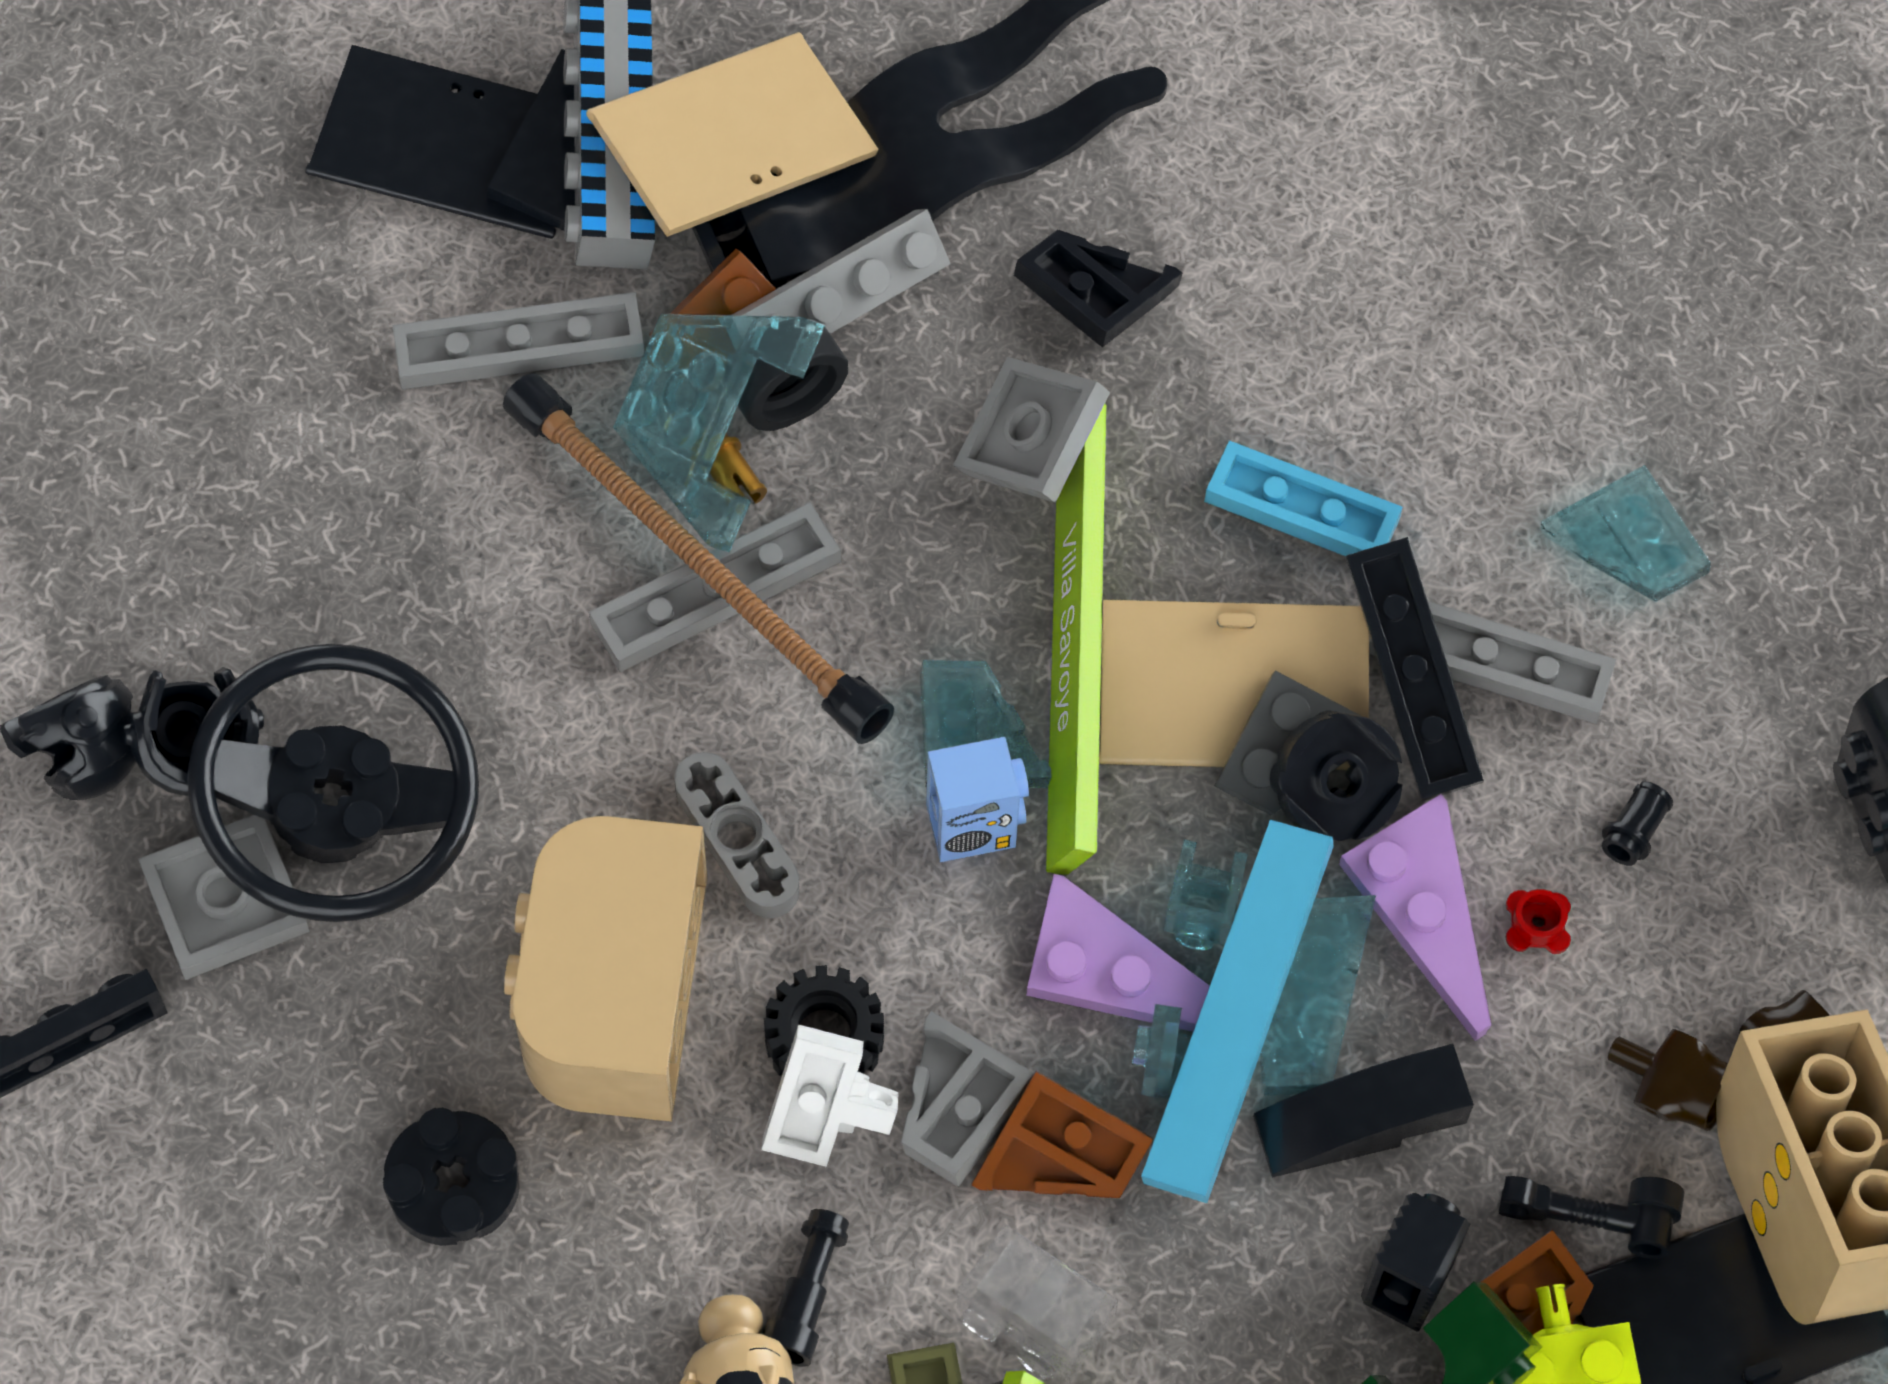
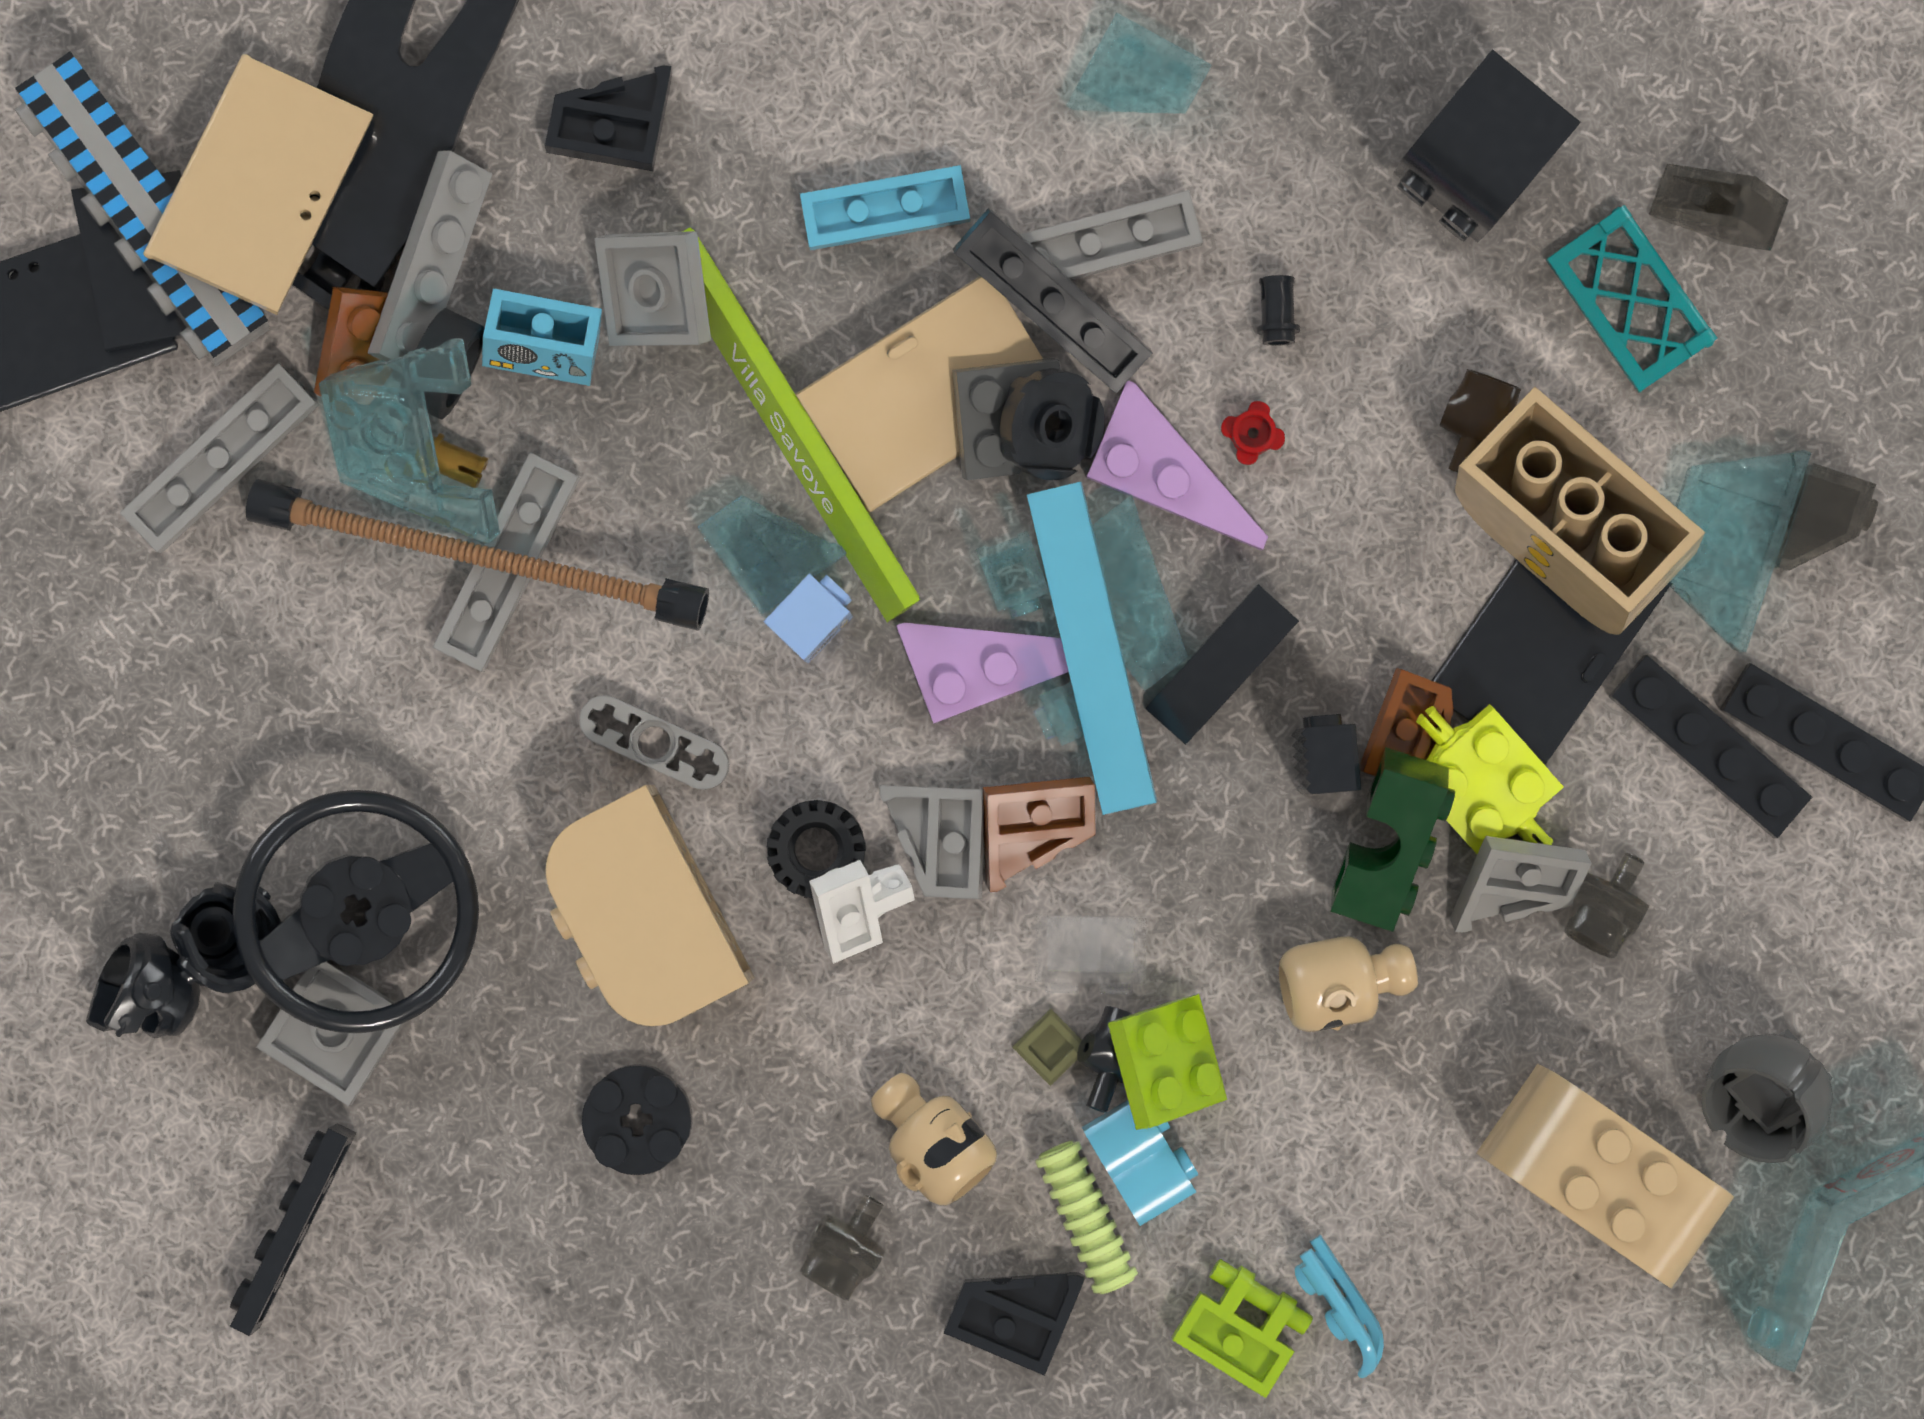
camera: 30 degrees left, 25 degrees up
black piece [762,1209,849,1367] -> none
black brick [1499,1176,1685,1259] -> none
dark brown piece [1608,1029,1728,1131] -> none
none -> medium azure brick [482,289,602,386]

